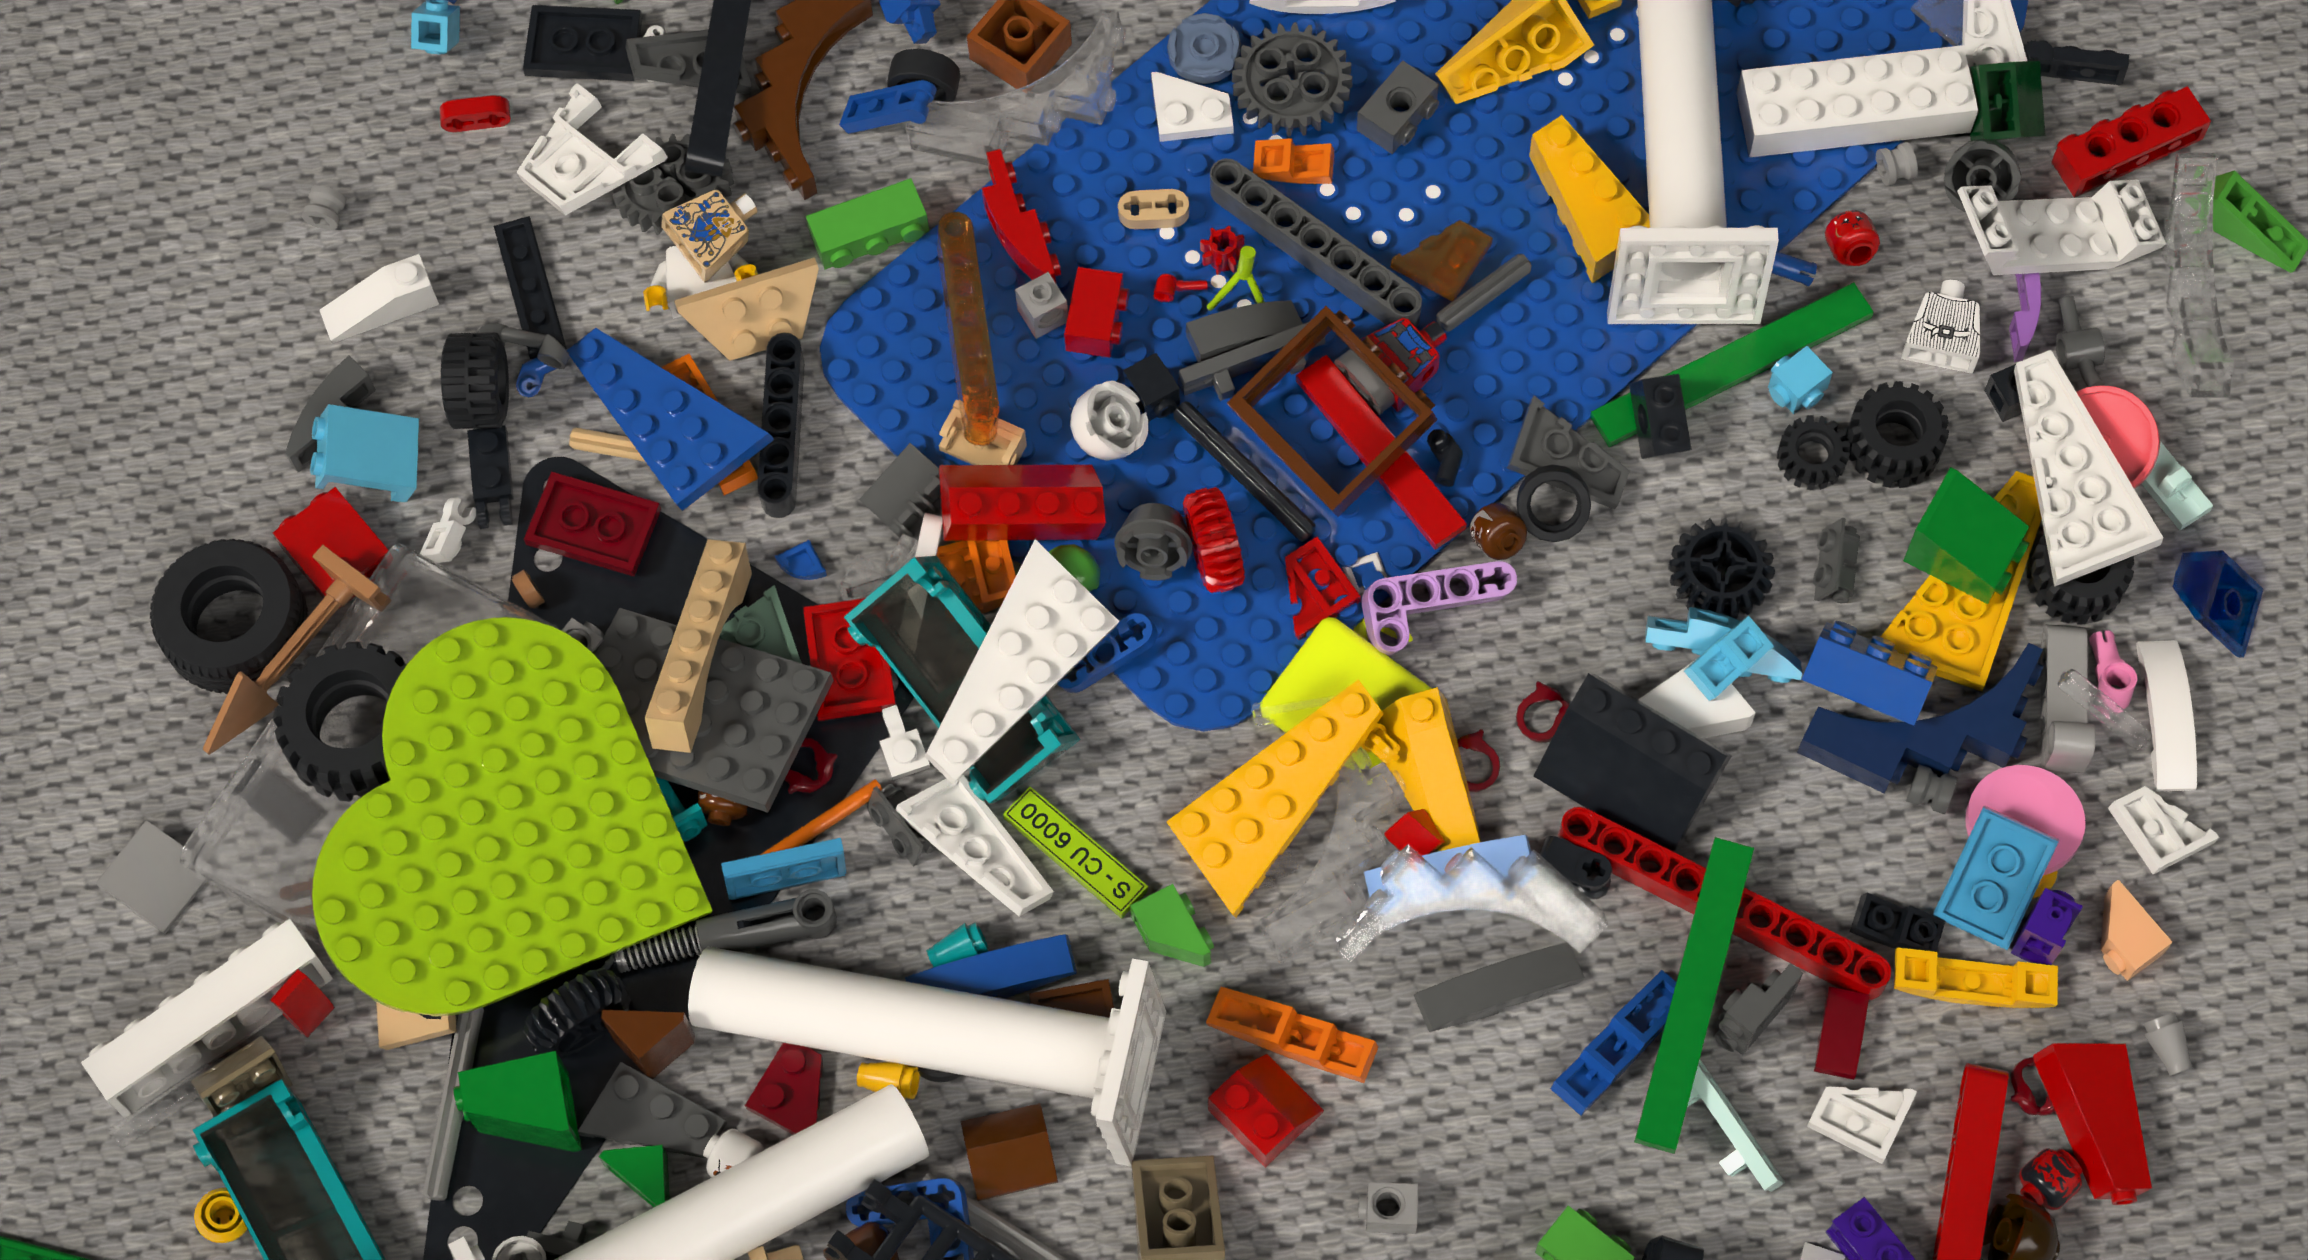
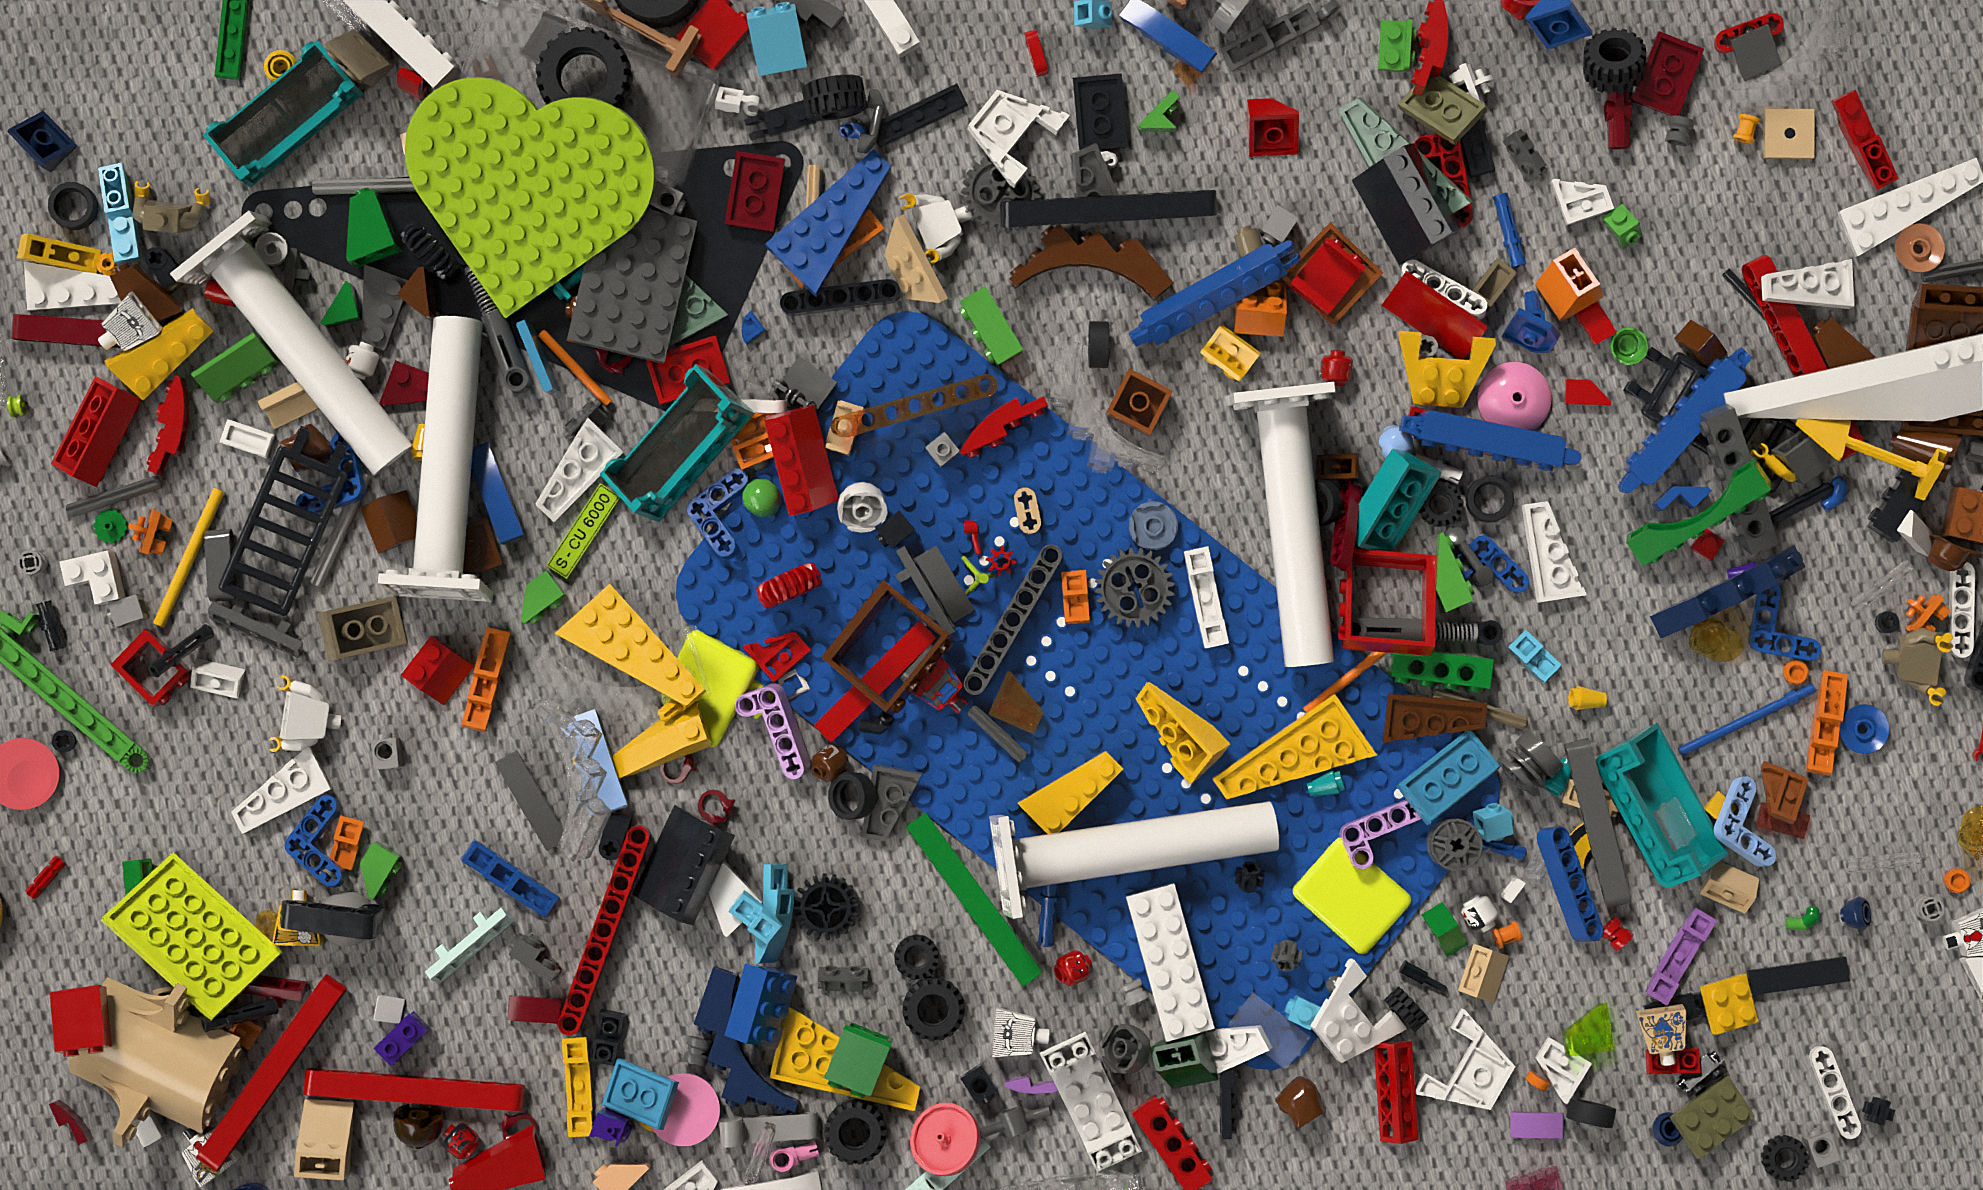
camera: 80 degrees right, 20 degrees up
medium nougat tile [512,569,545,609] -> none
tan arch [645,539,752,753] -> none
tan torso [662,190,758,283] -> none
blue plate [839,80,937,134] -> none
white plate [880,705,930,780] -> none
white wing [925,539,1119,784] -> none
teal cone [926,922,989,968] -> none
red brick [1064,267,1130,358] -> none
dark grey cone [1114,503,1192,580] -> none
white wing [1151,72,1234,142] -> none
black axle [1173,401,1316,542] -> none
dark grey brick [1357,60,1439,154] -> none
red slope [1384,809,1445,859] -> none
black brick [1629,374,1692,459] -> none
green tile [1634,837,1754,1154] -> none
medium azure brick [1768,346,1833,414] -> none
white wing [1807,1087,1917,1164] -> none
white wing [2014,350,2163,587] -> none

